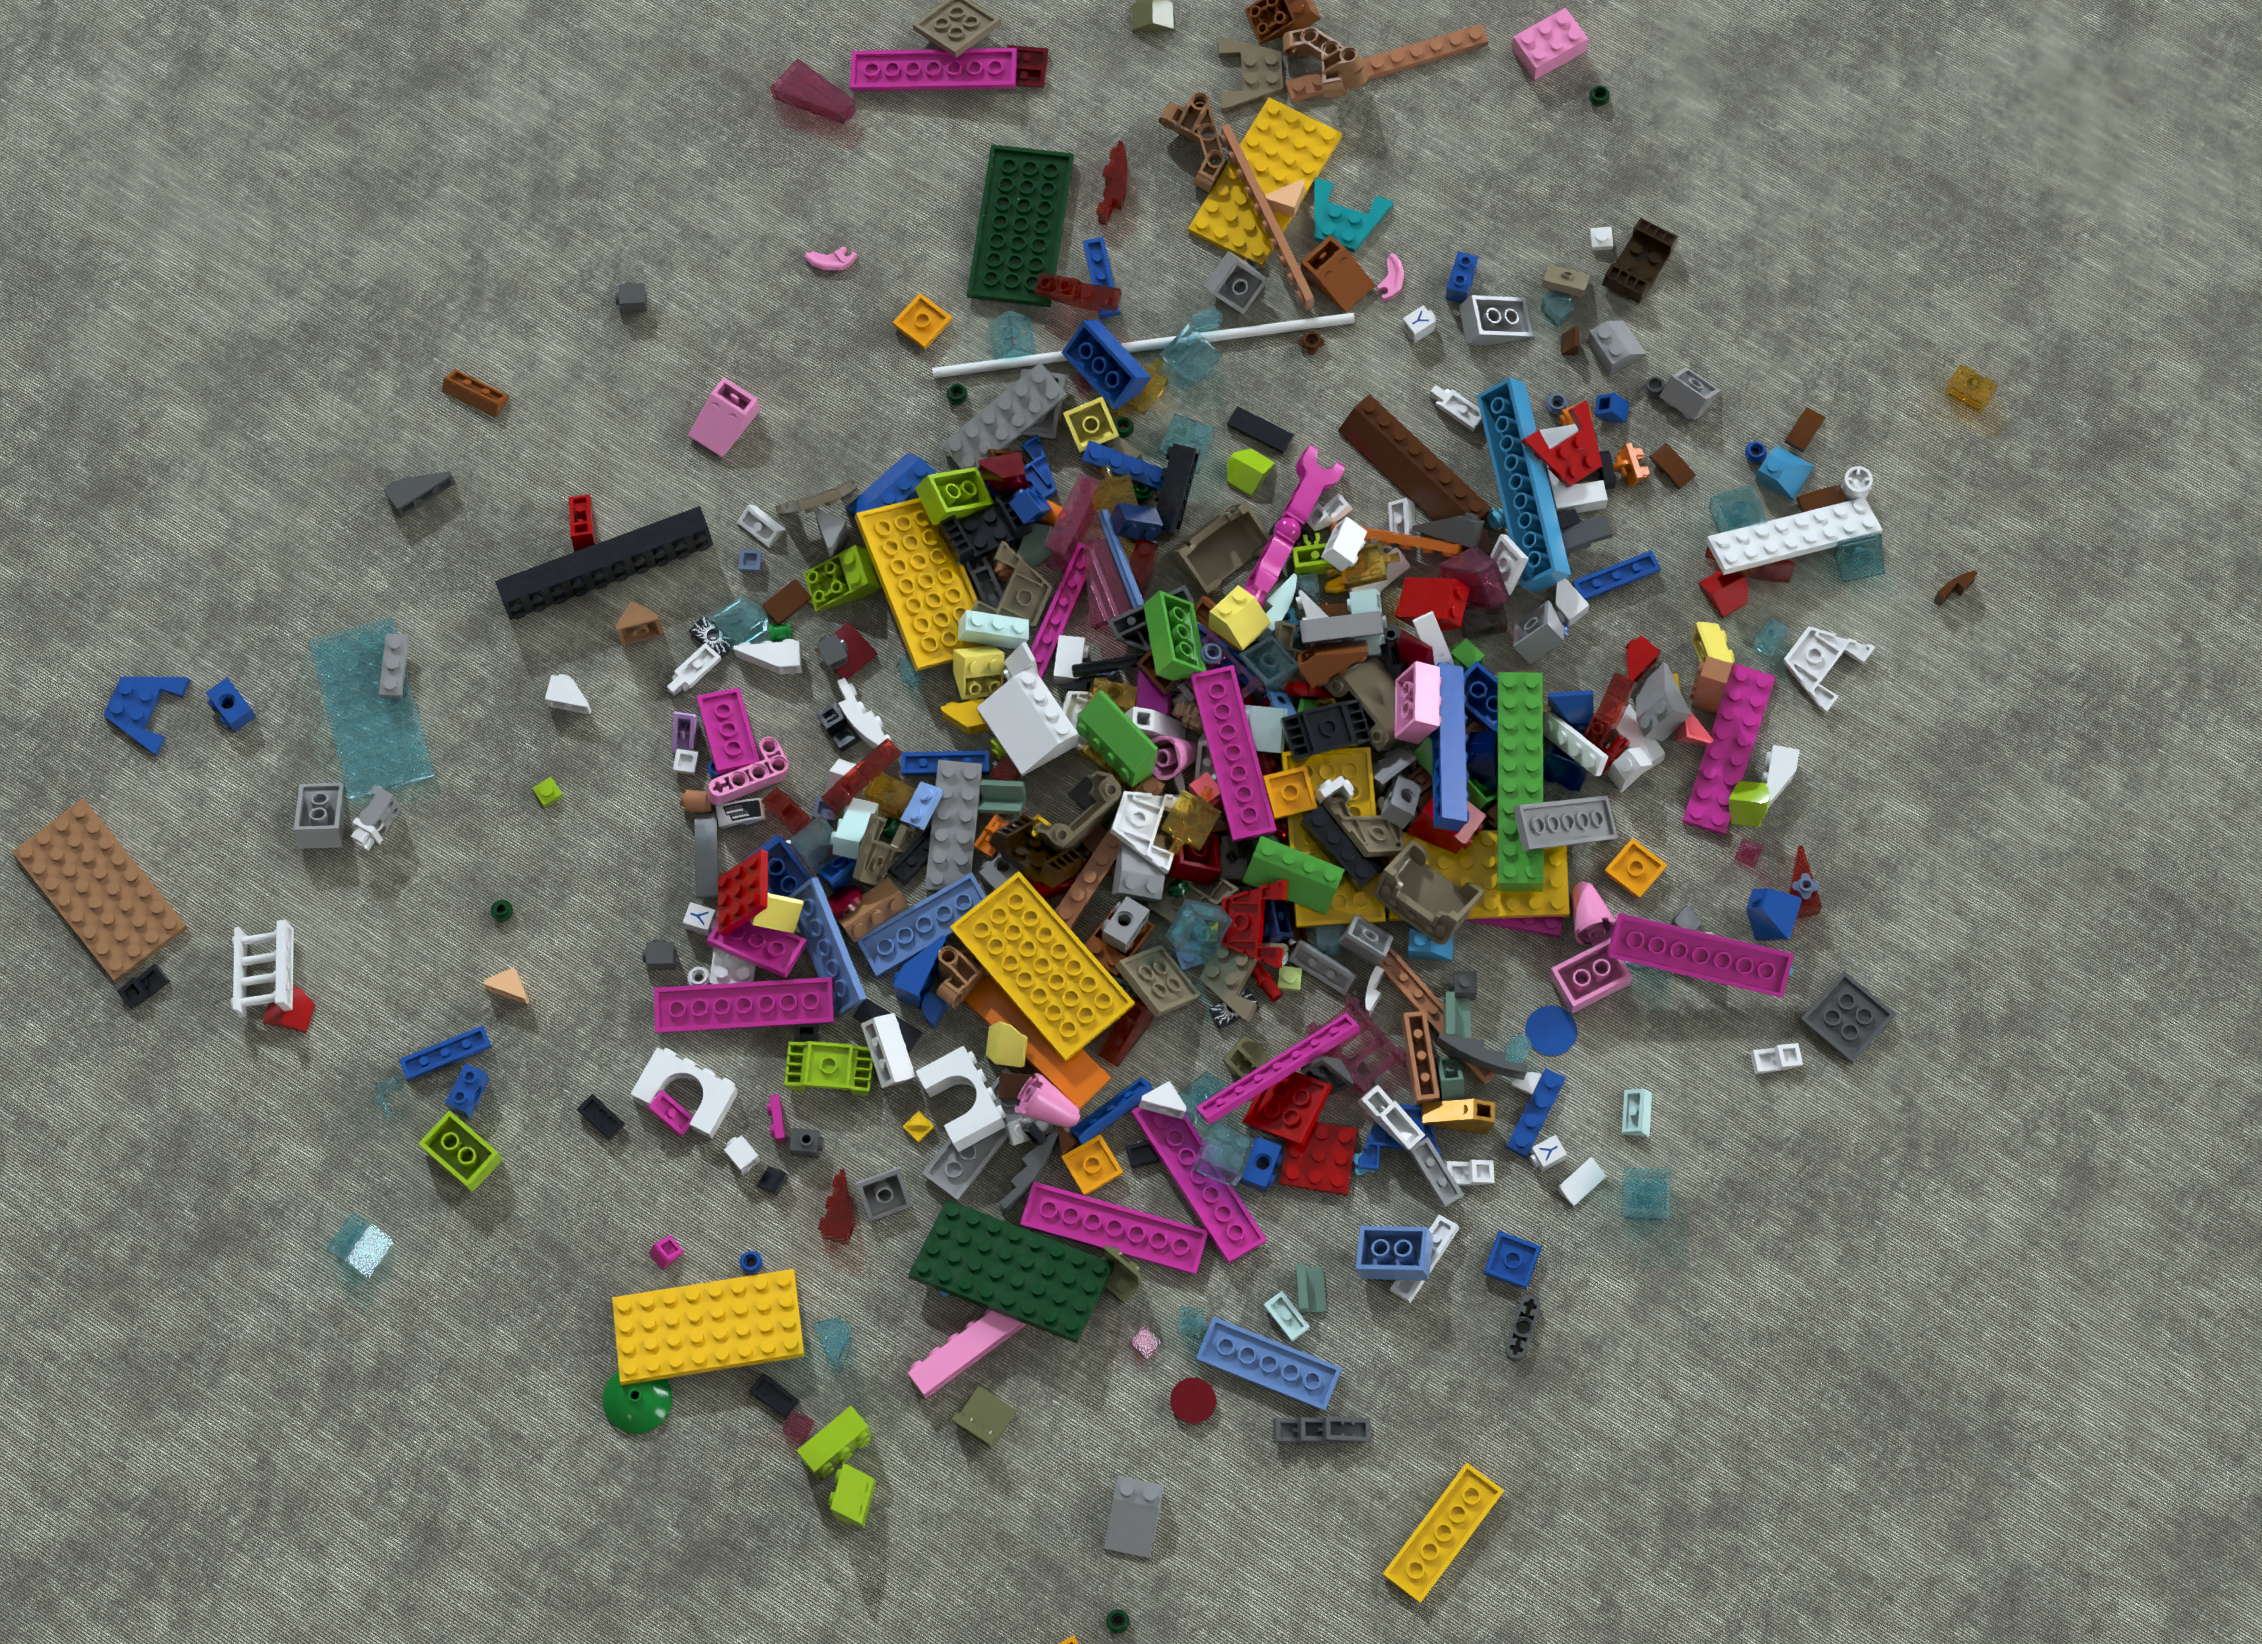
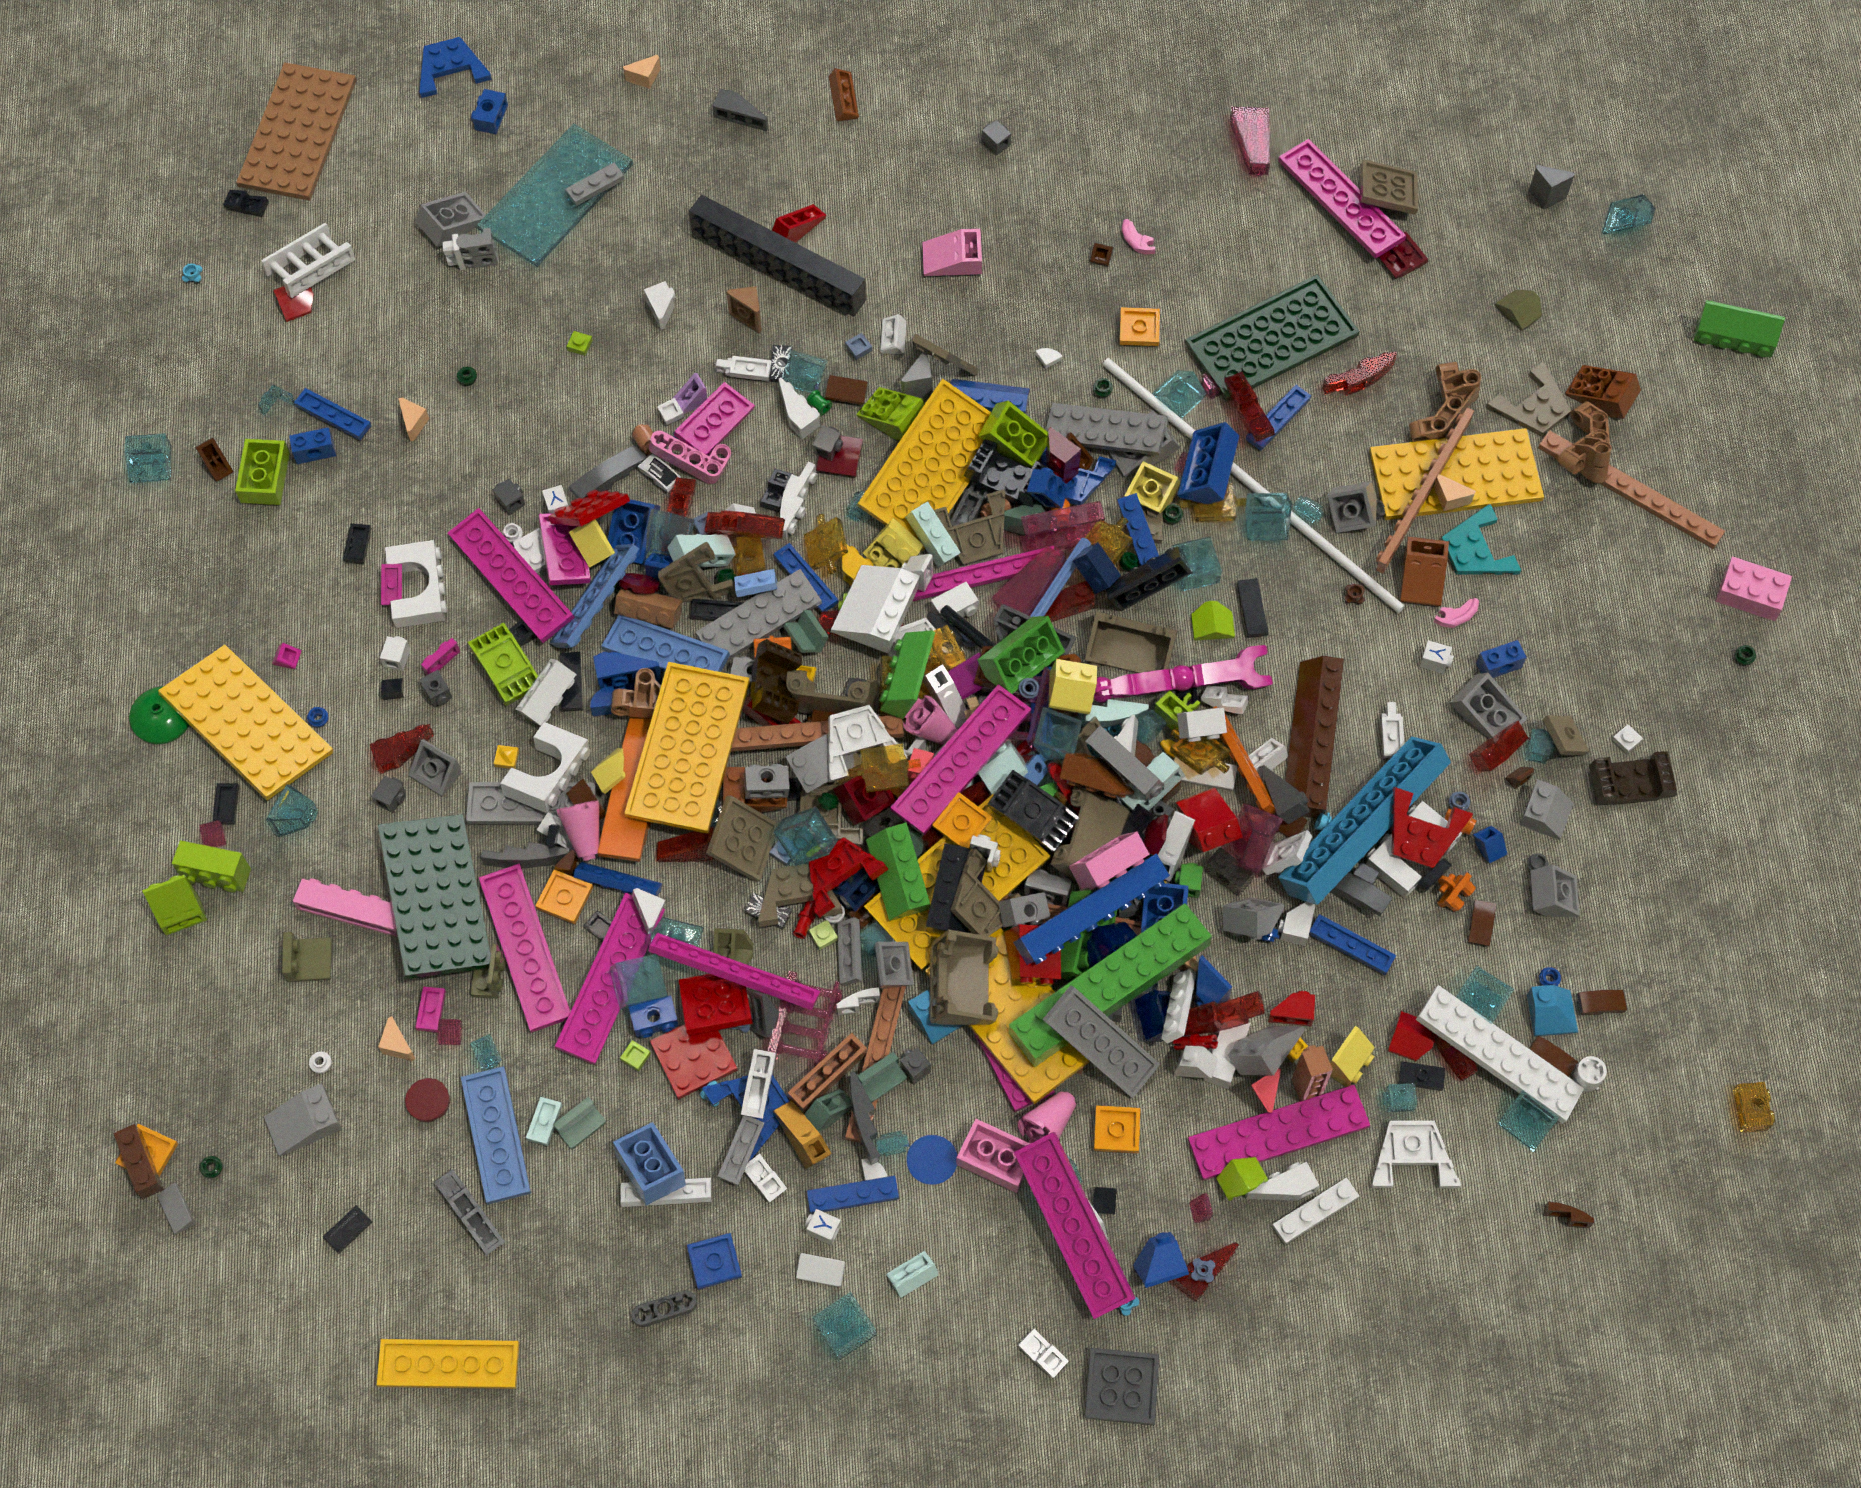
camera: 50 degrees right, 5 degrees down
none -> medium azure plate [182,263,203,282]
none -> reddish brown slope [195,437,234,482]
none -> white plate [309,1052,332,1074]
none -> black tile [323,1205,372,1254]
none -> dark grey brick [371,776,406,813]
none -> light nougat slope [378,1016,416,1061]
none -> dark pink plate [415,986,446,1033]
none -> lime plate [620,1040,651,1072]
none -> light nougat slope [623,55,661,89]
none -> clear yellow plate [804,514,848,575]
none -> white tile [1035,348,1063,368]
none -> reddish brown slope [1090,243,1114,266]
none -> clear pink slope [1201,373,1221,399]
none -> white plate [1272,1178,1359,1245]
none -> black plate [1398,1061,1445,1091]
none -> clear red slope [1469,720,1528,772]

